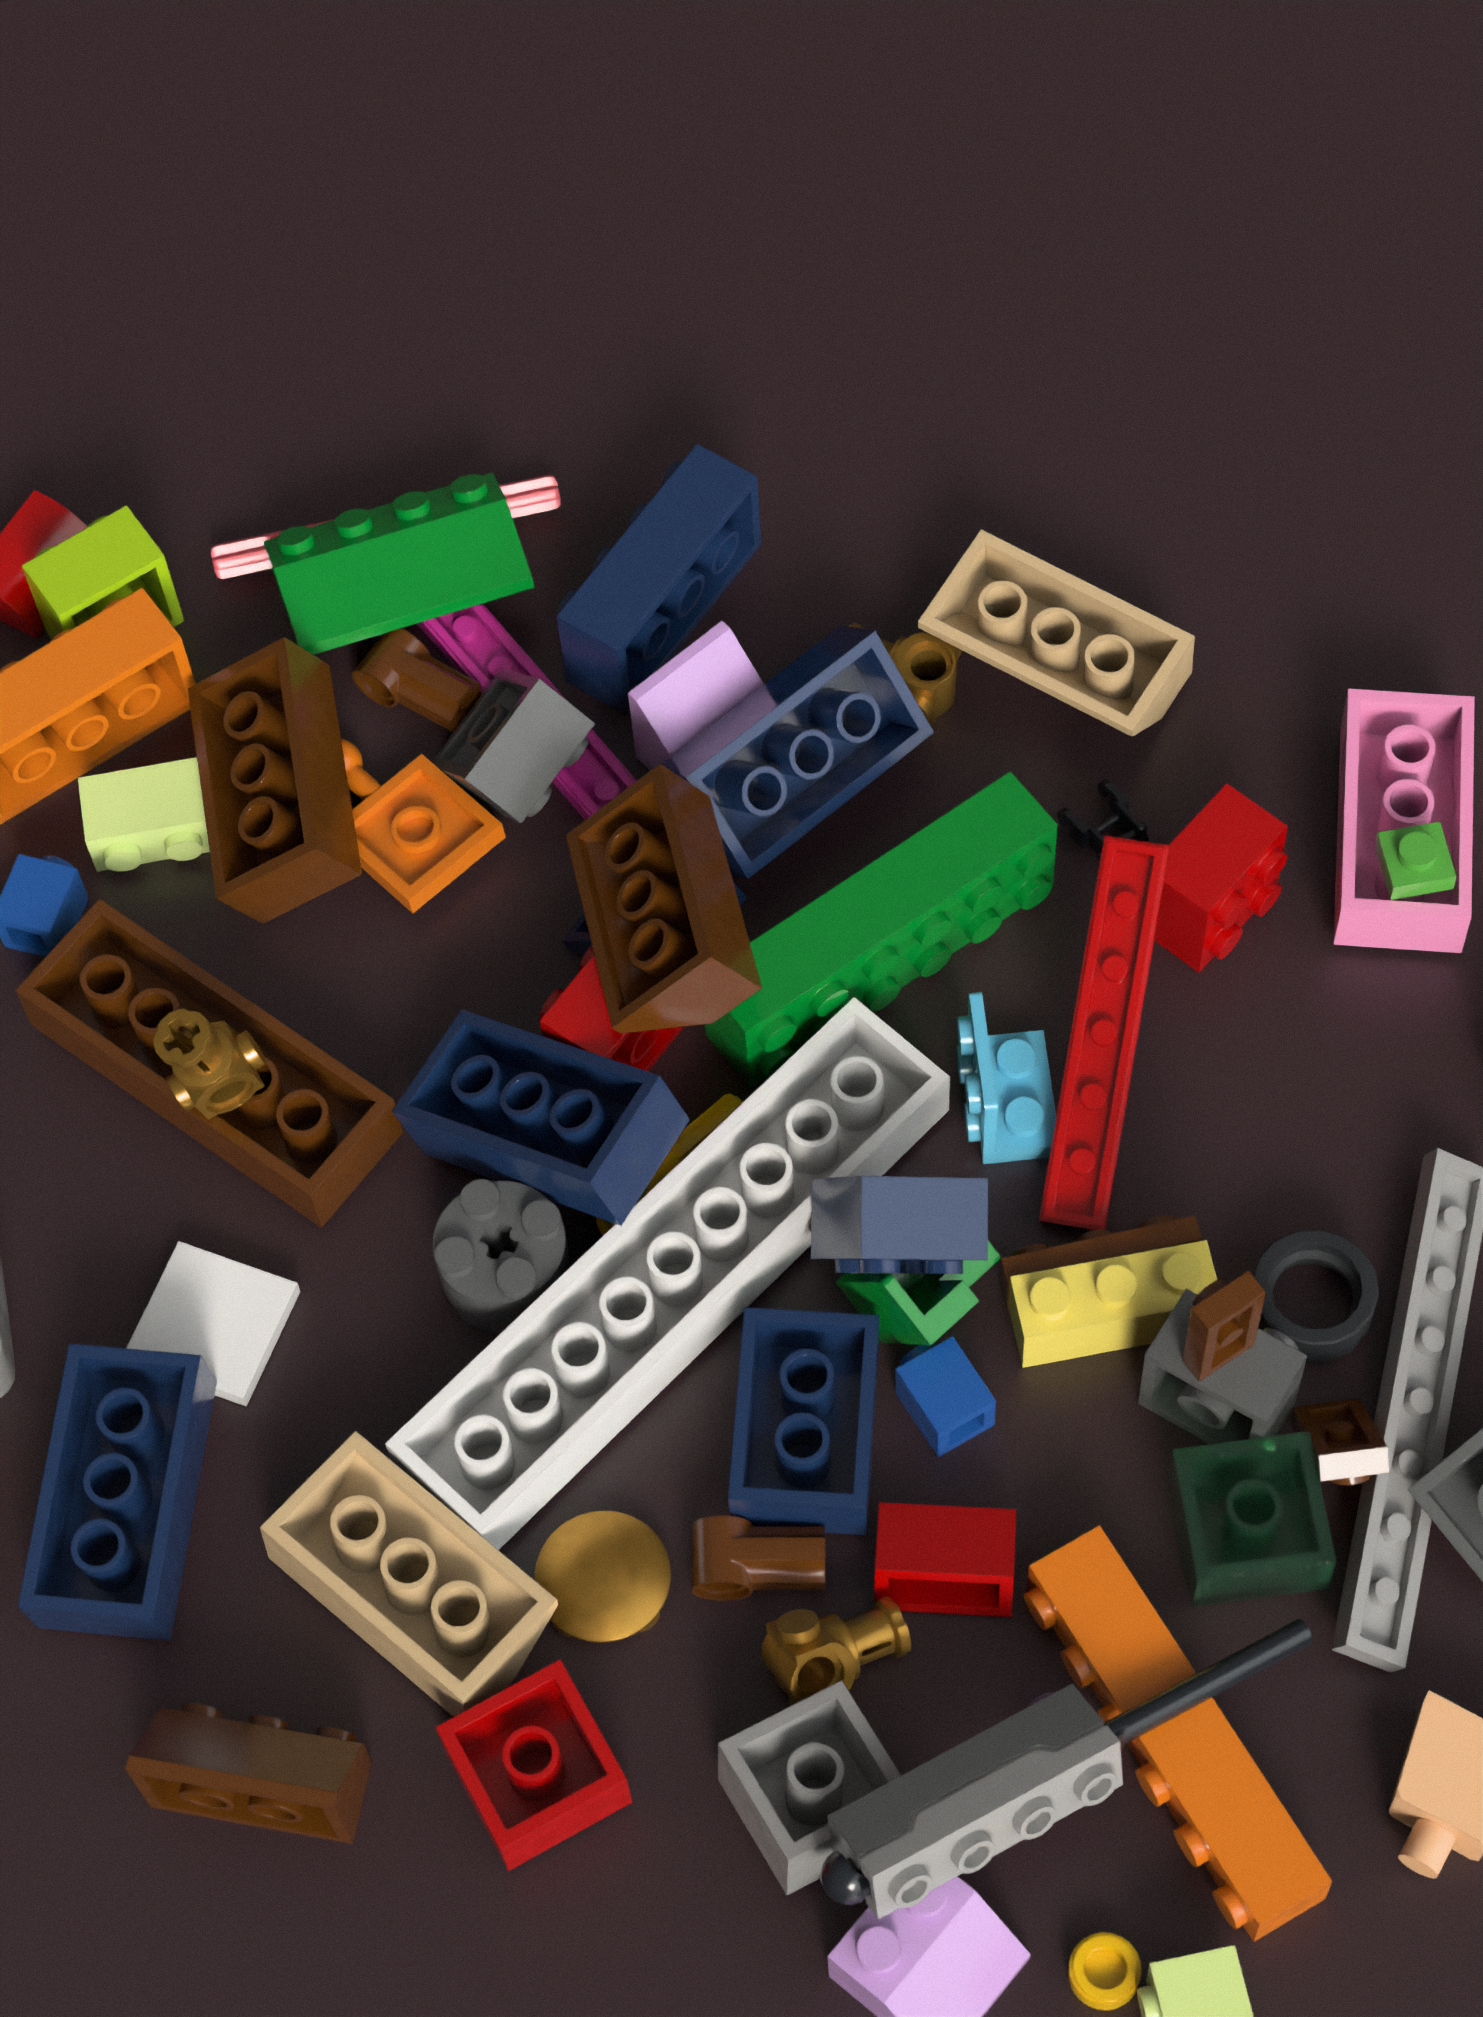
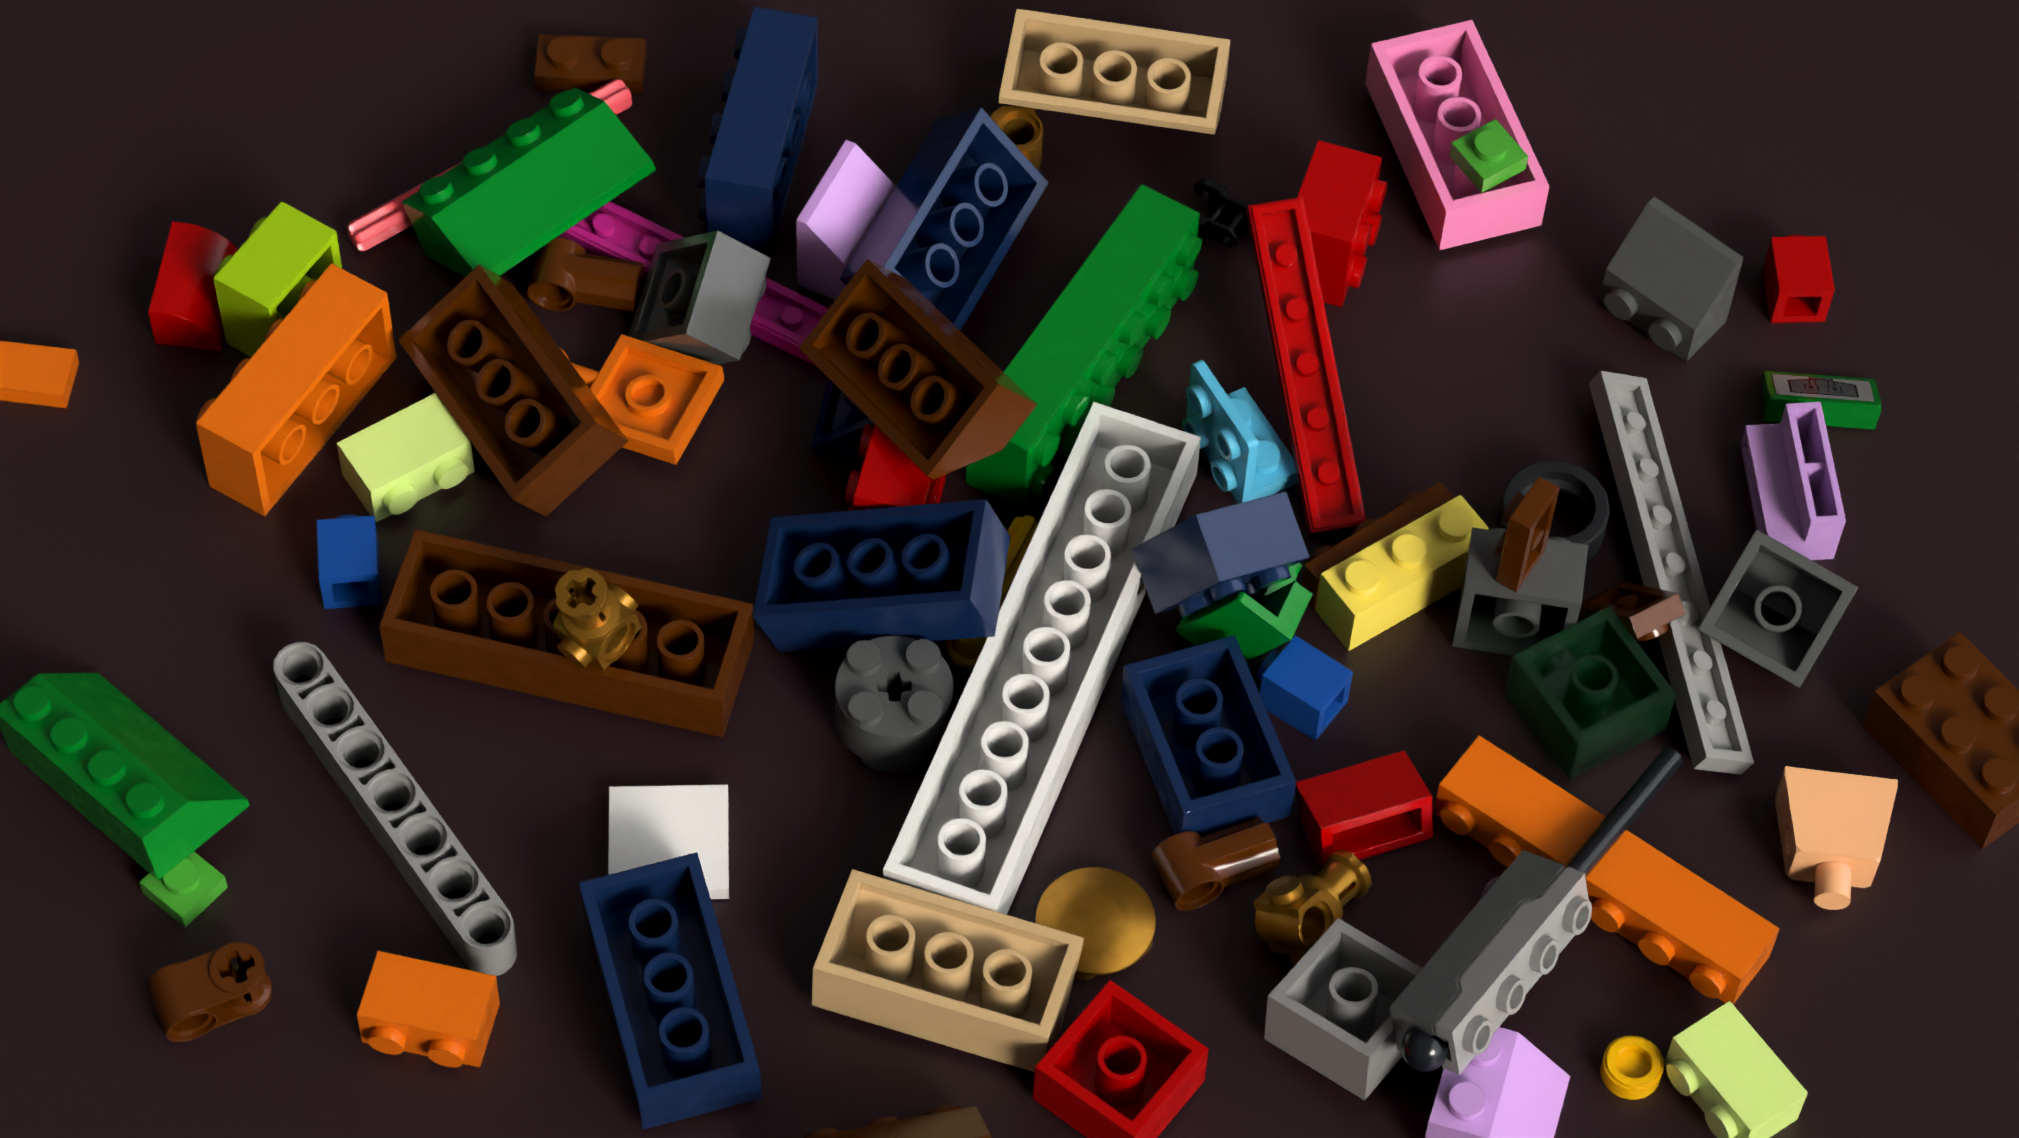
camera: 30 degrees left, 5 degrees down
none -> reddish brown plate [534,34,647,94]

